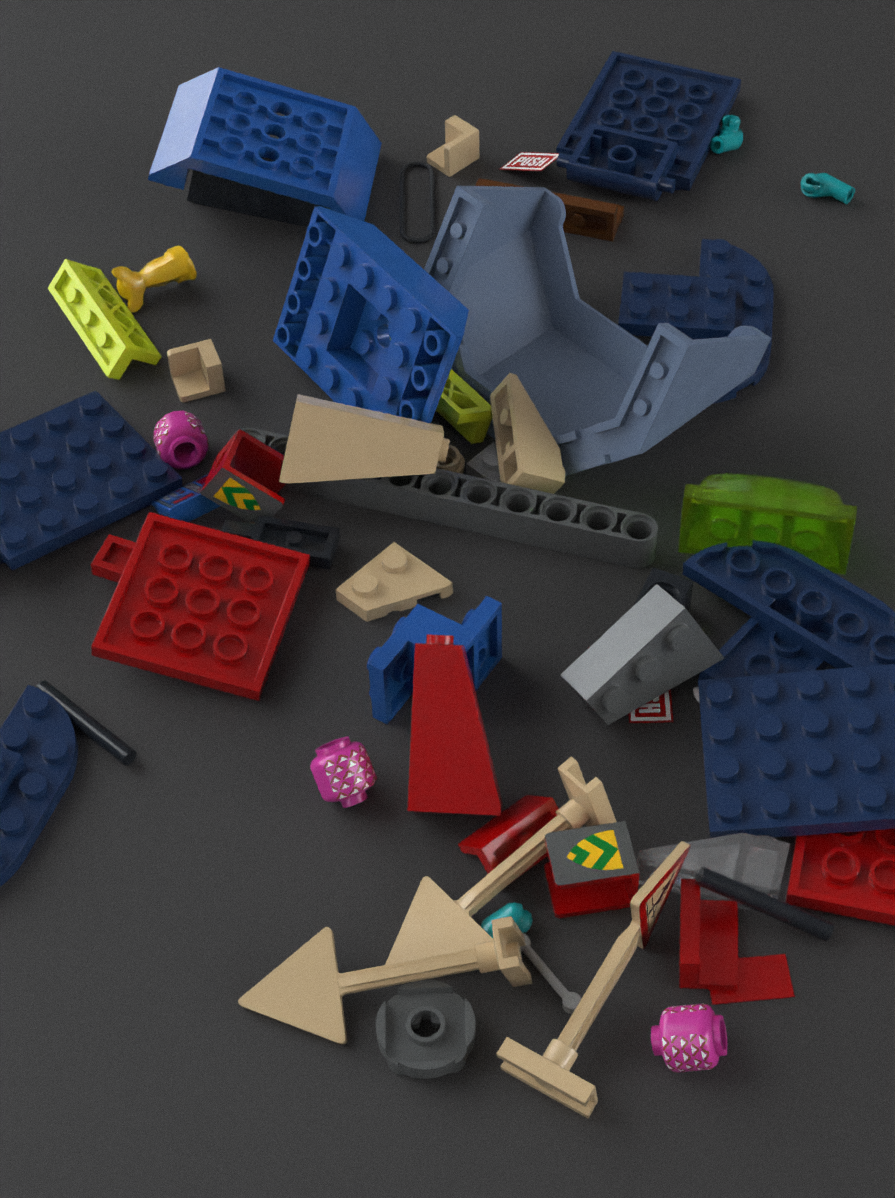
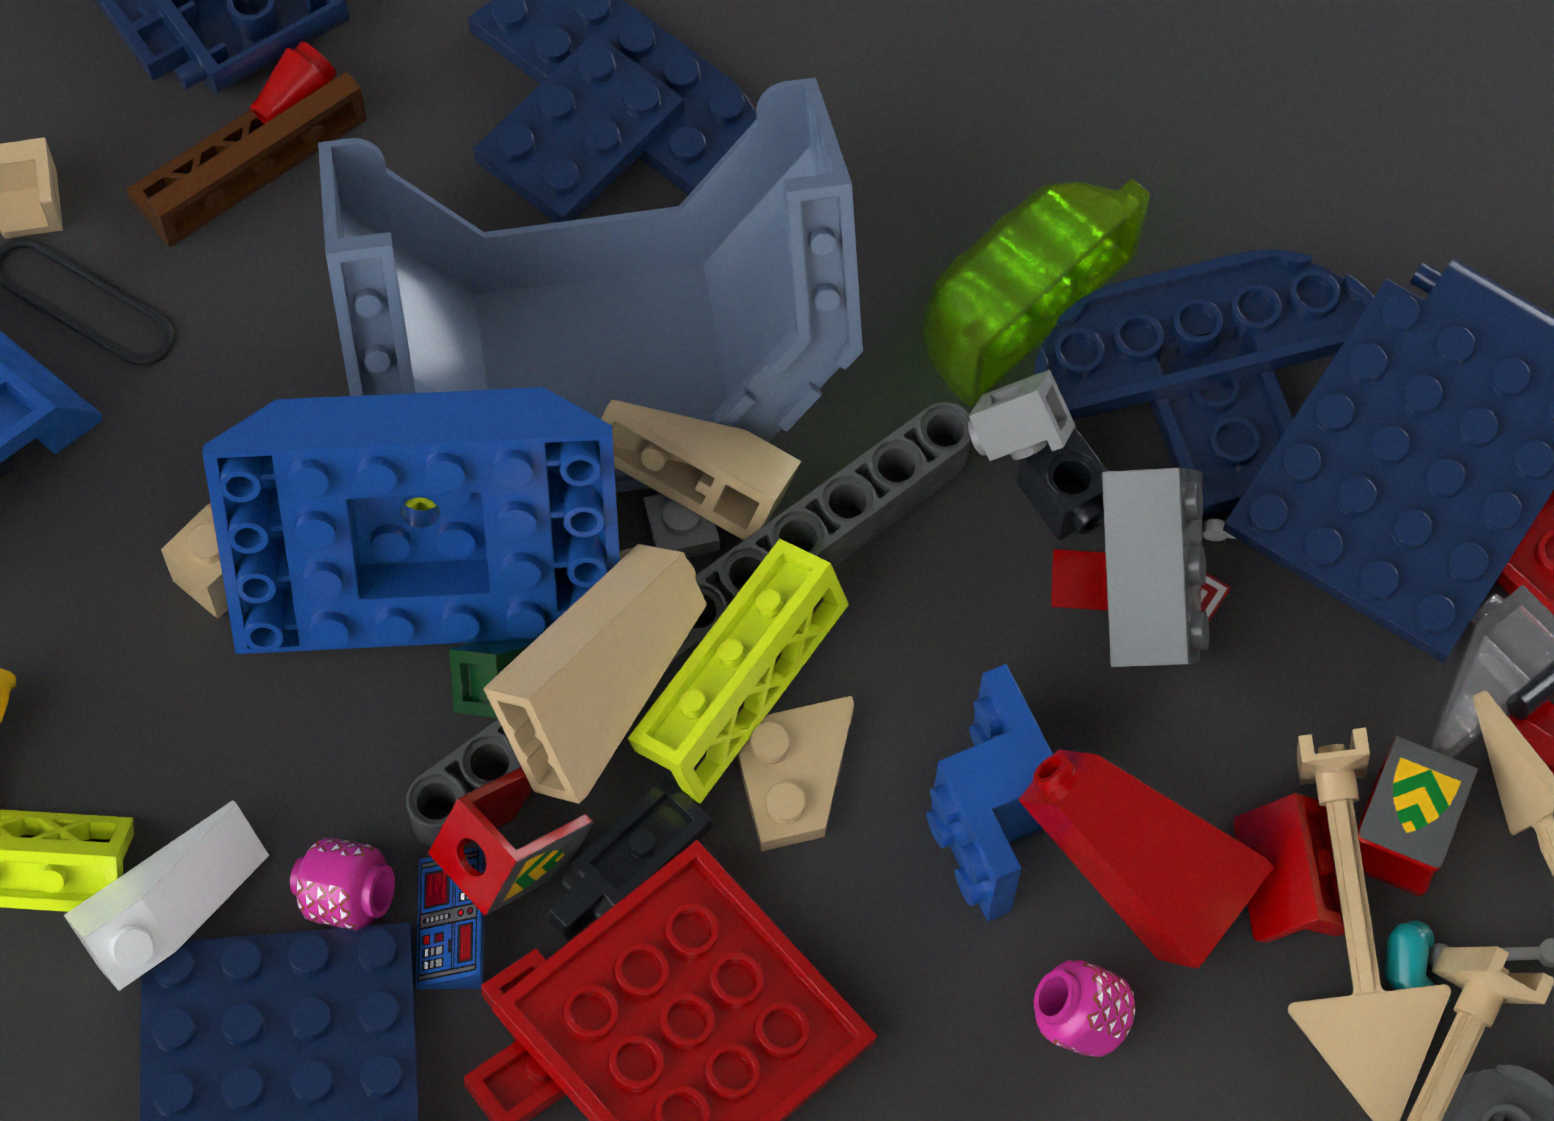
camera: 60 degrees left, 15 degrees up
tan panel [167,339,226,403] -> none
sticker [499,152,559,171] -> none
none -> white slope [64,800,269,991]
none -> red cone [249,41,337,124]
none -> neon yellow fence [628,538,849,804]
none -> light grey brick [968,369,1075,461]

